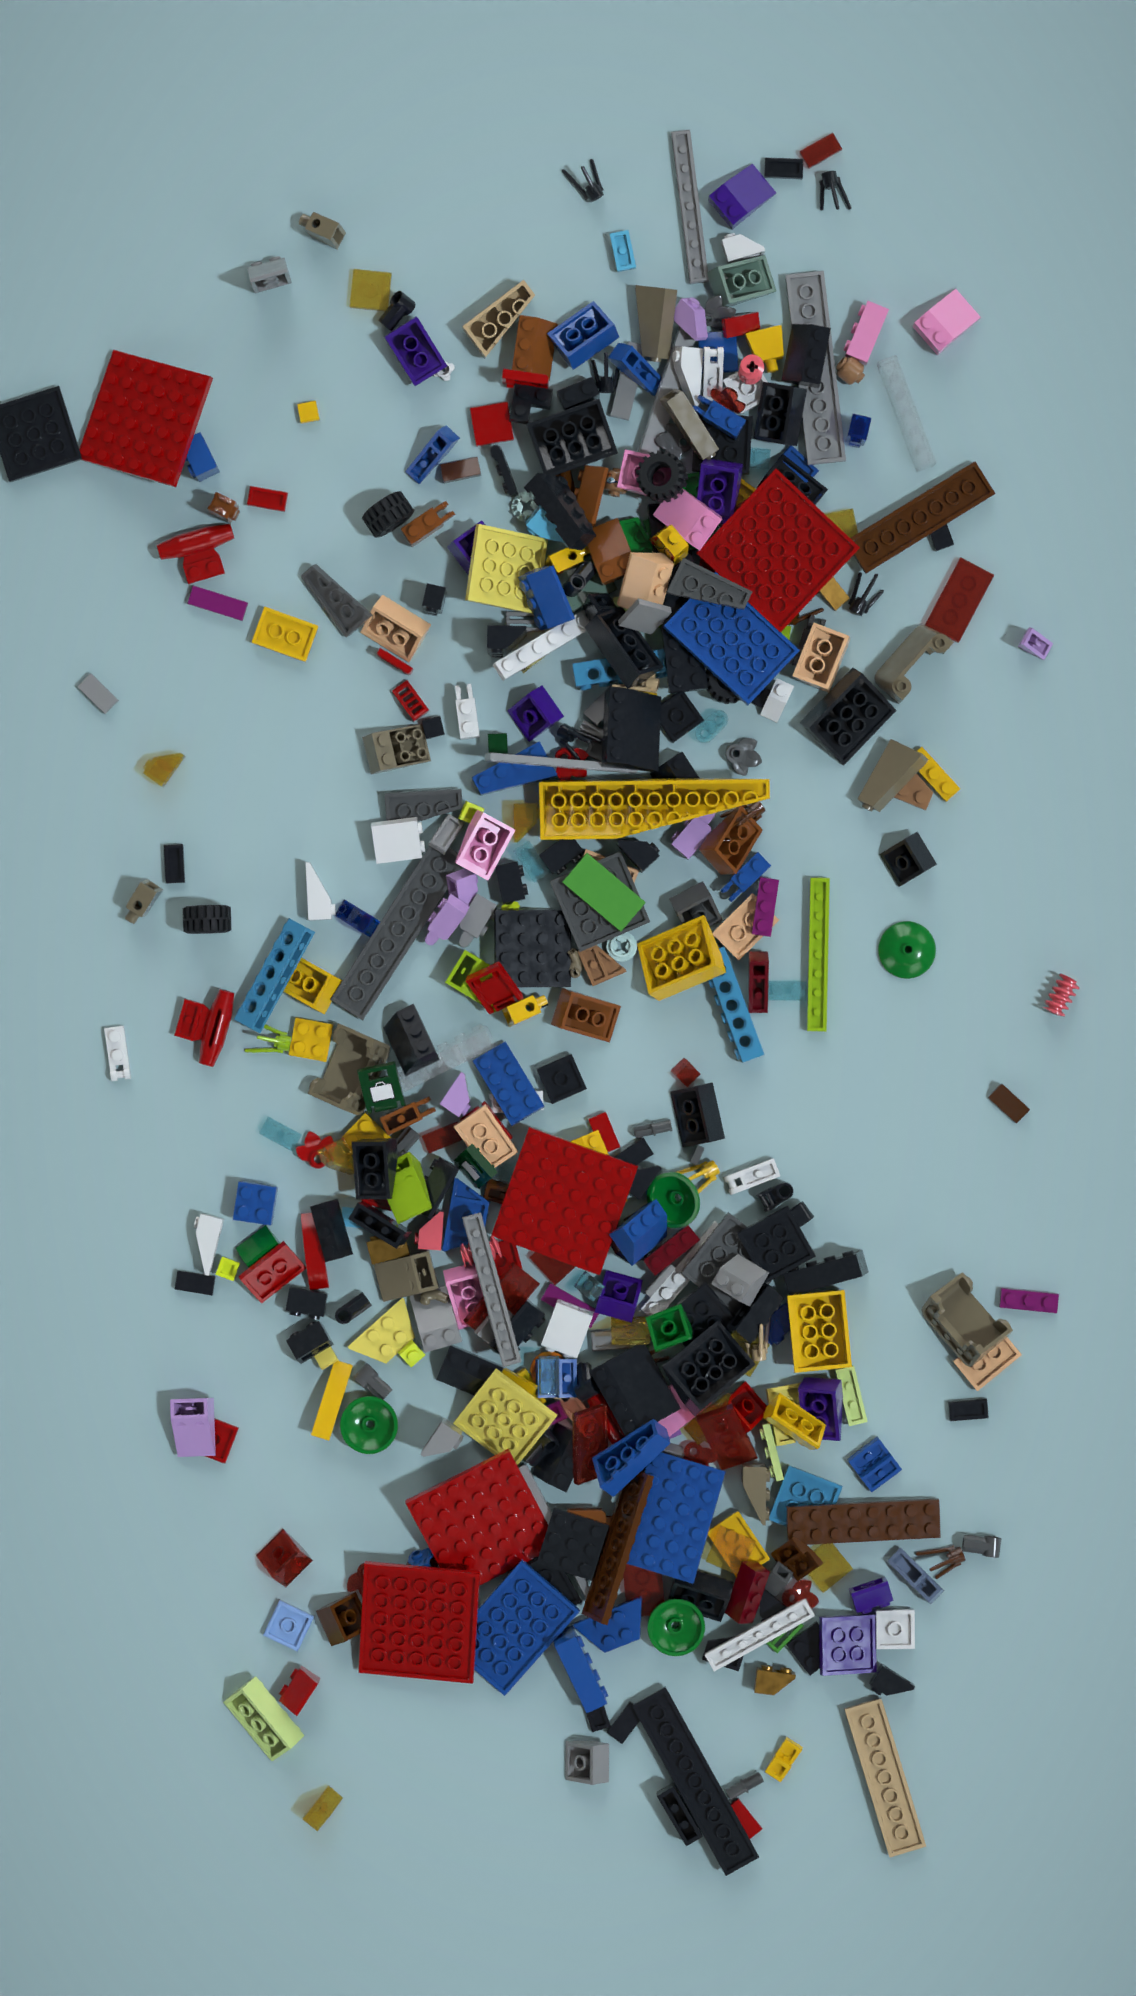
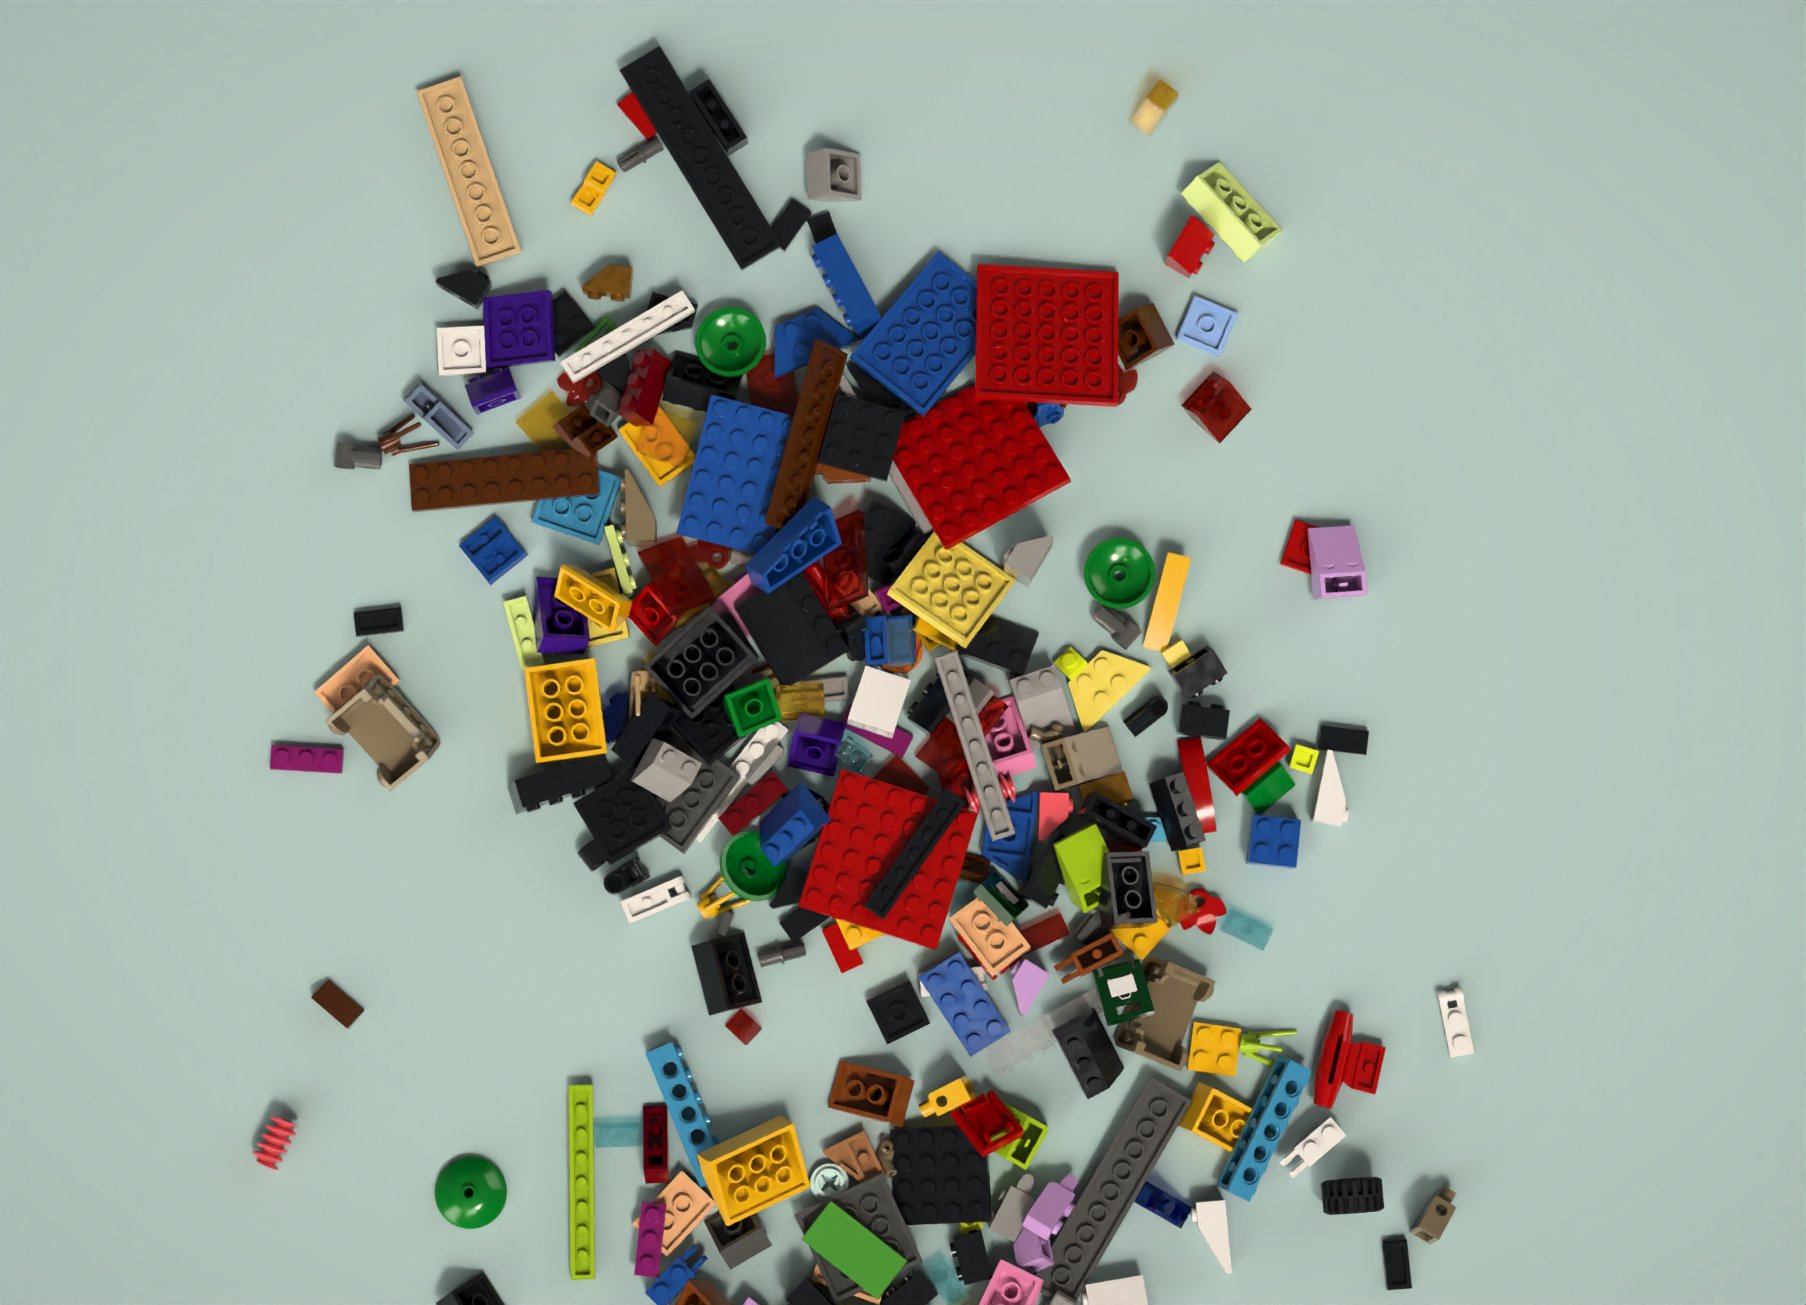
camera: 175 degrees right, 5 degrees down
none -> black plate [863,788,966,921]
none -> yellow plate [1178,847,1206,875]
none -> white hinge [1280,1117,1346,1178]

